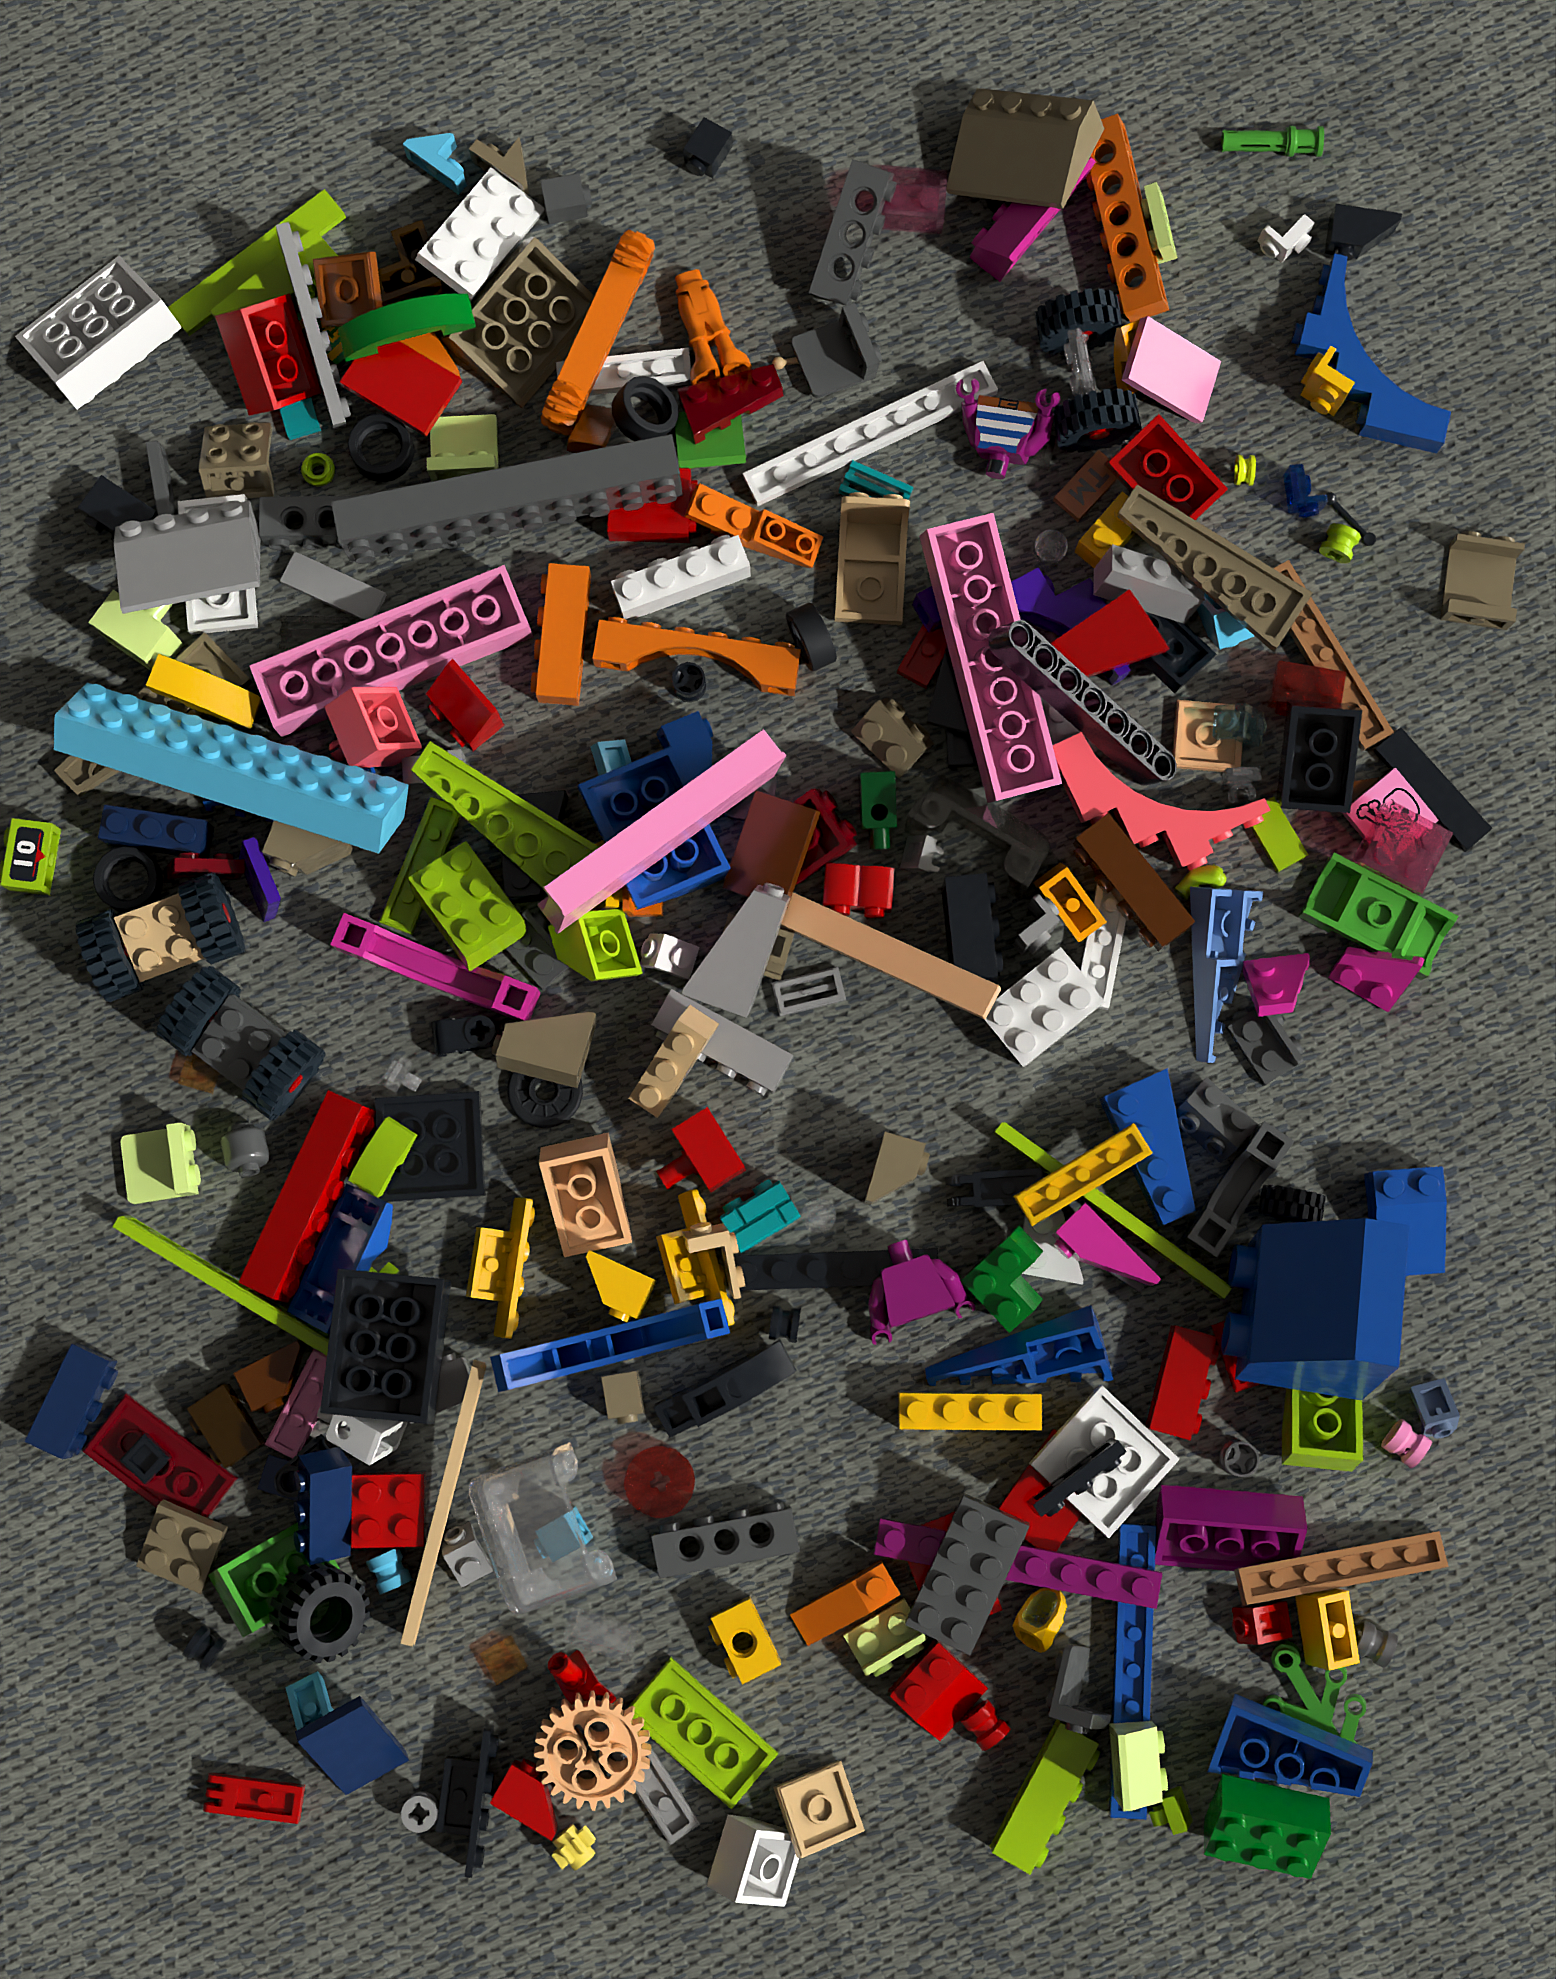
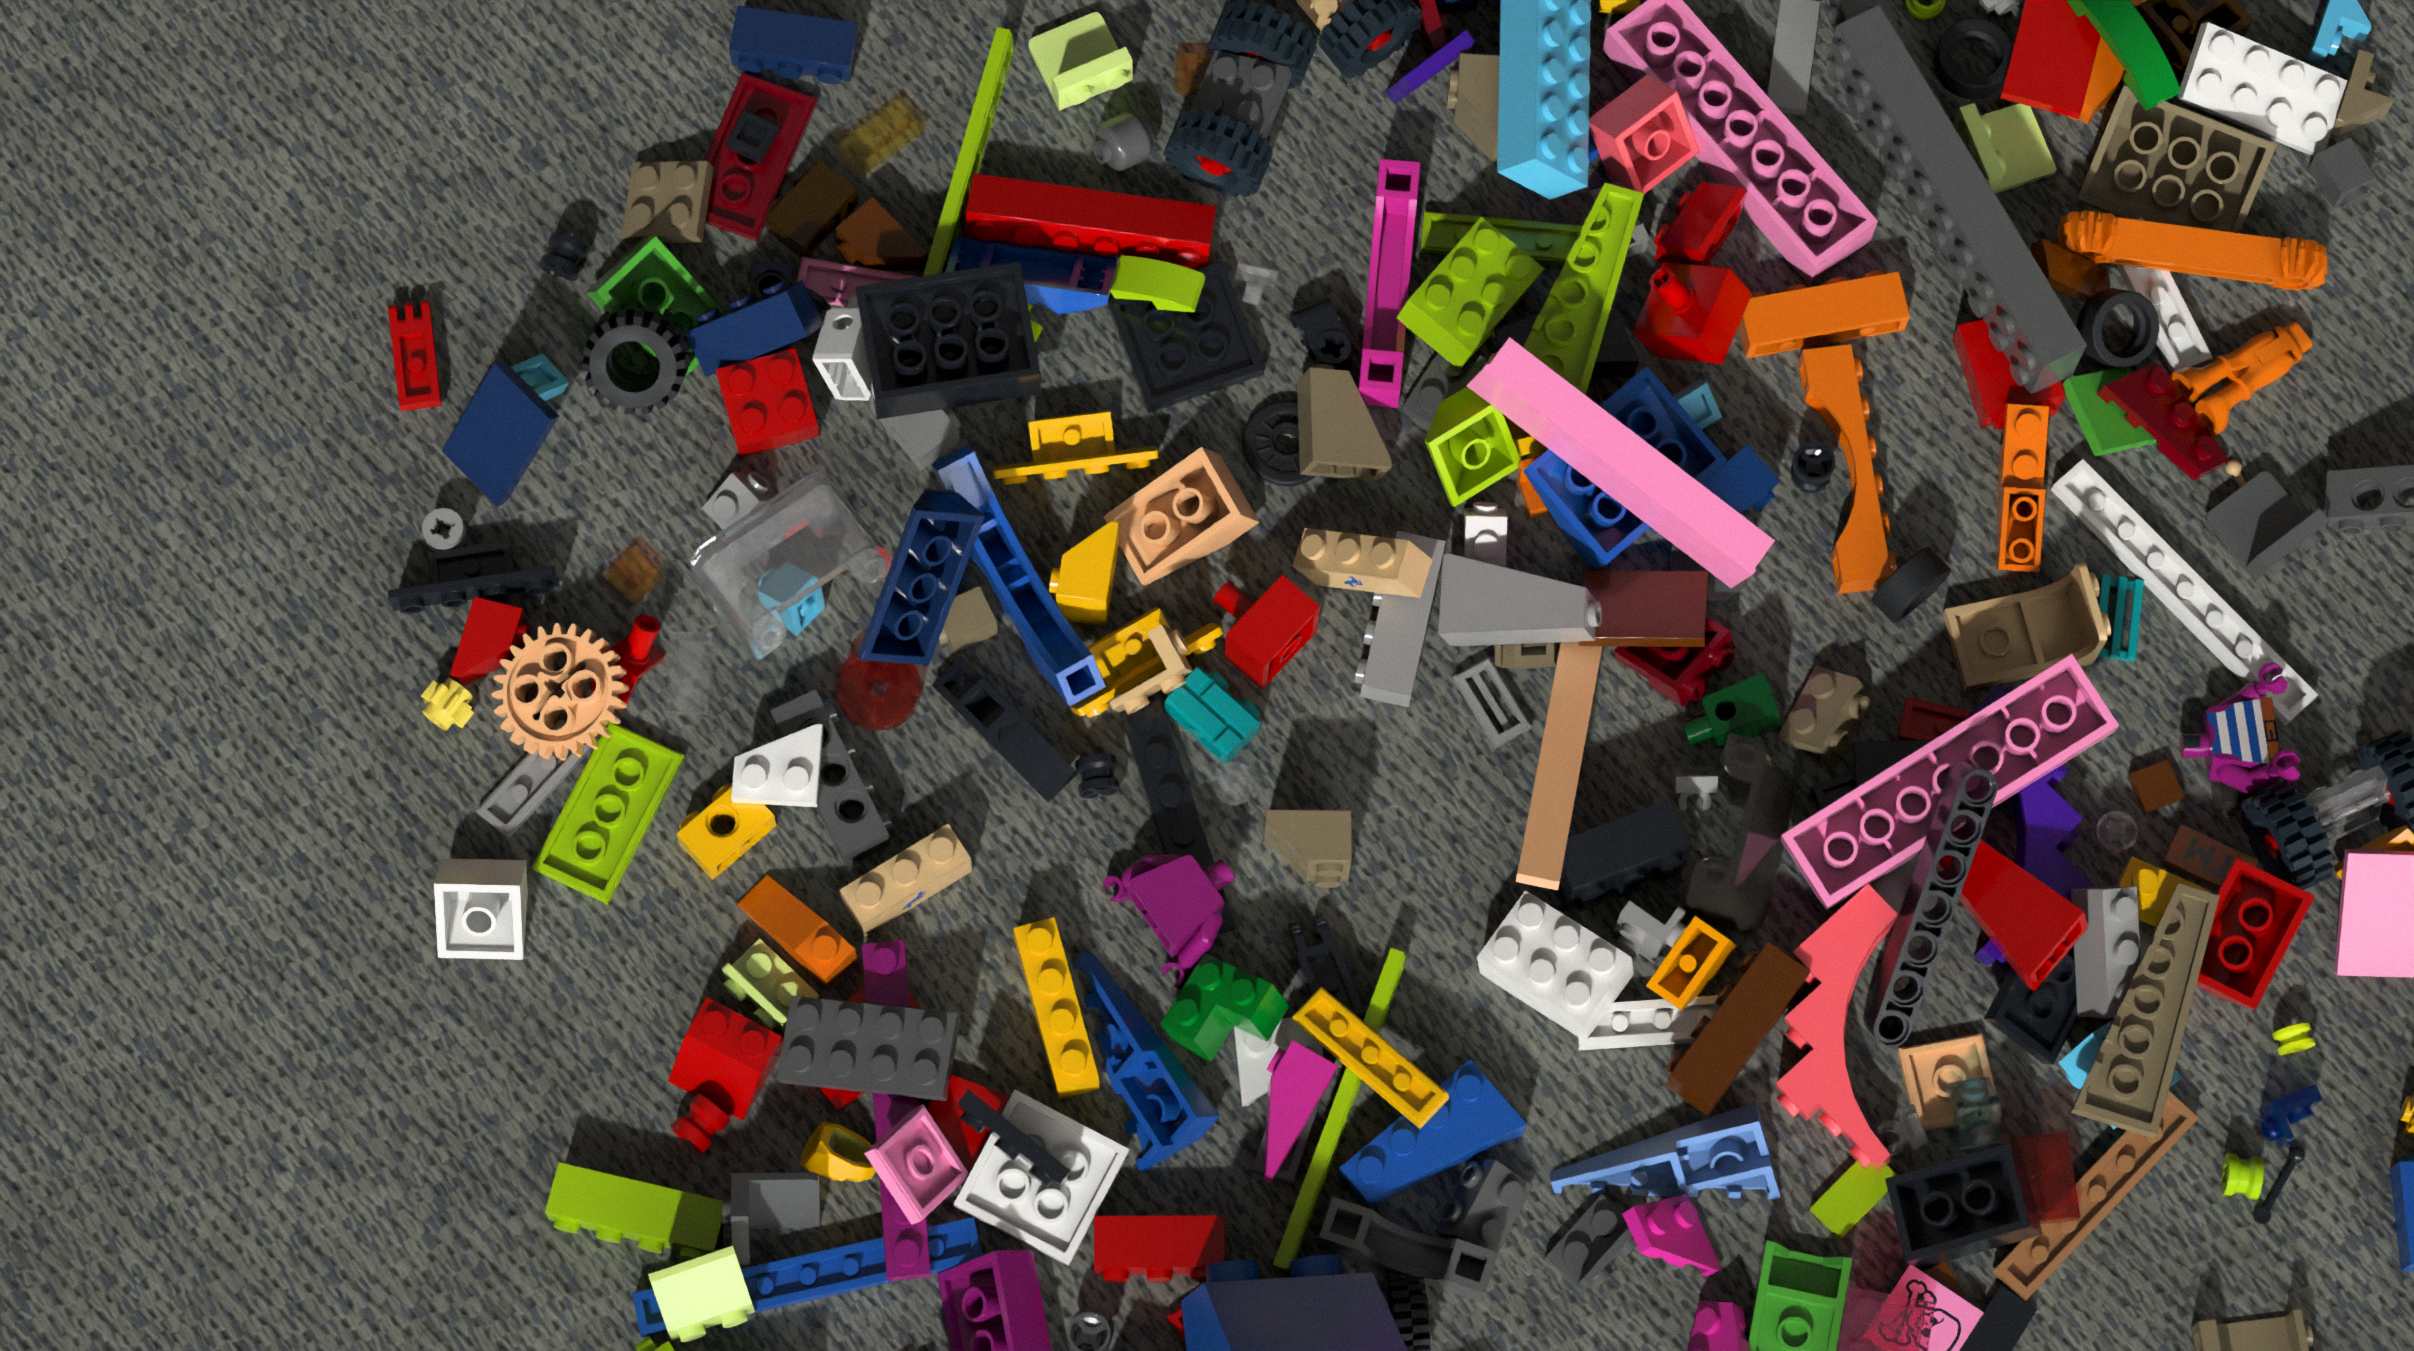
camera: 70 degrees right, 10 degrees down
medium azure wheel [366,1547,413,1595] -> none
tan tile [400,1360,487,1646] -> none
white brick [611,535,751,621] -> none
tan tile [773,1760,865,1859] -> none
red brick [823,863,895,918] -> none
lime arm [1174,864,1227,900] -> none
none -> white wing [731,724,824,807]
none -> clear yellow tile [835,100,924,178]
none -> tan brick [839,824,972,937]
none -> dark blue slope [857,490,985,665]
none -> bright pink tile [864,1104,969,1225]
none -> red brick [1633,262,1752,364]
none -> reddish brown tile [2127,760,2185,815]

